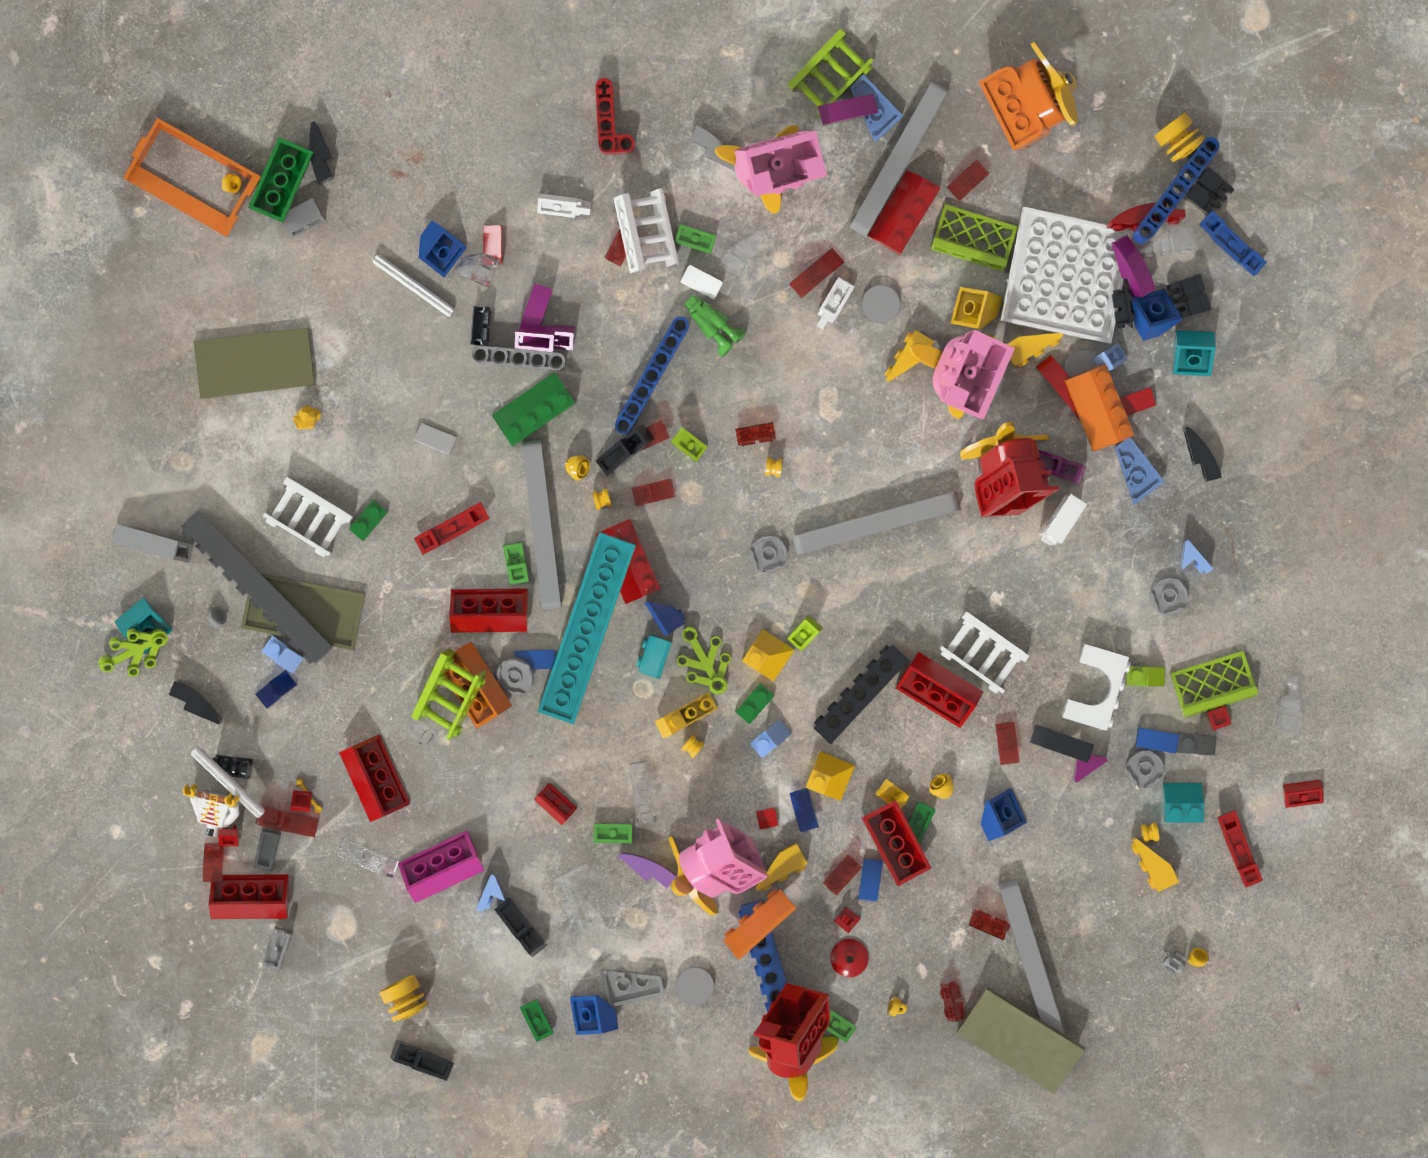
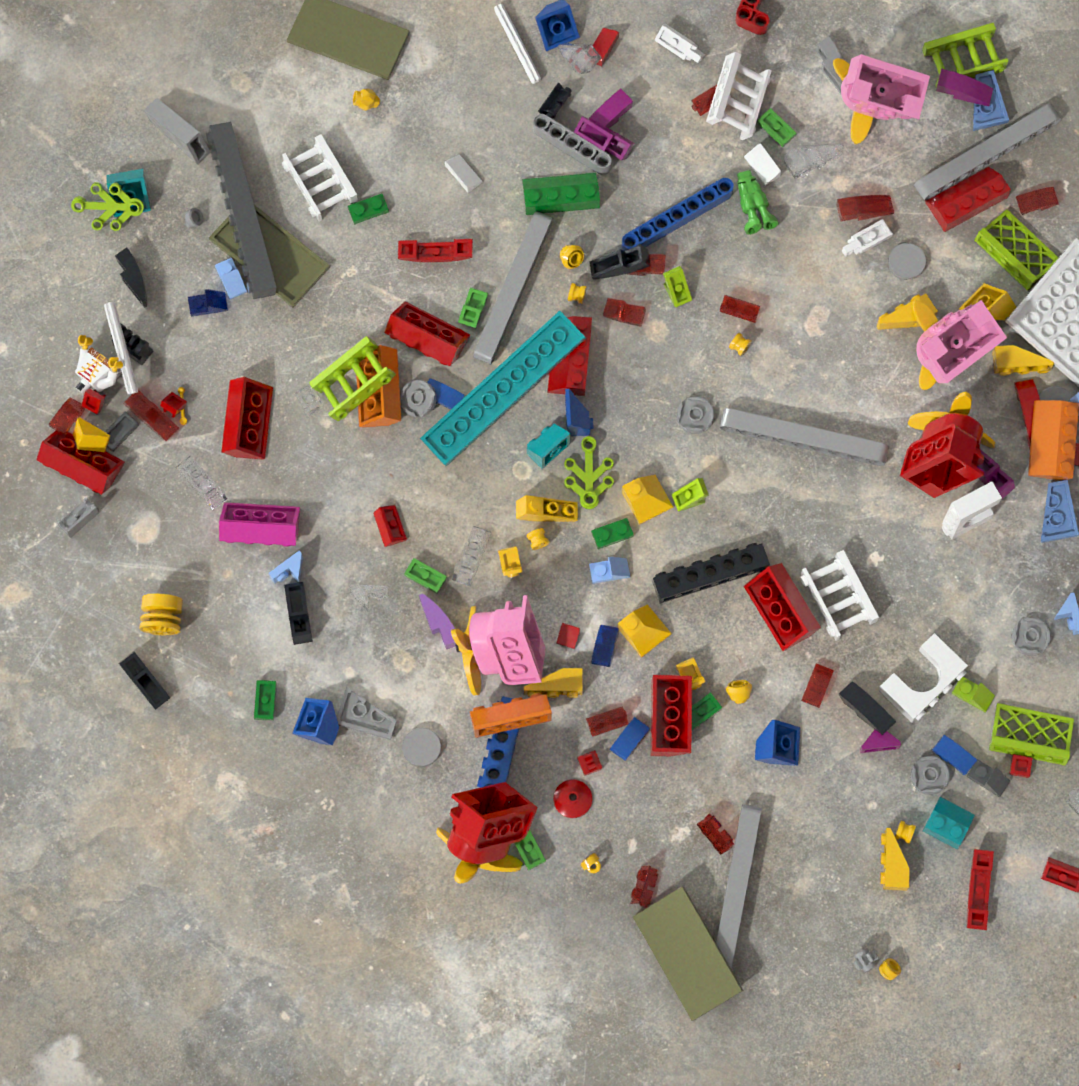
camera: 30 degrees right, 15 degrees down
none -> yellow slope [73,417,111,452]
none -> yellow bracket [498,546,522,577]

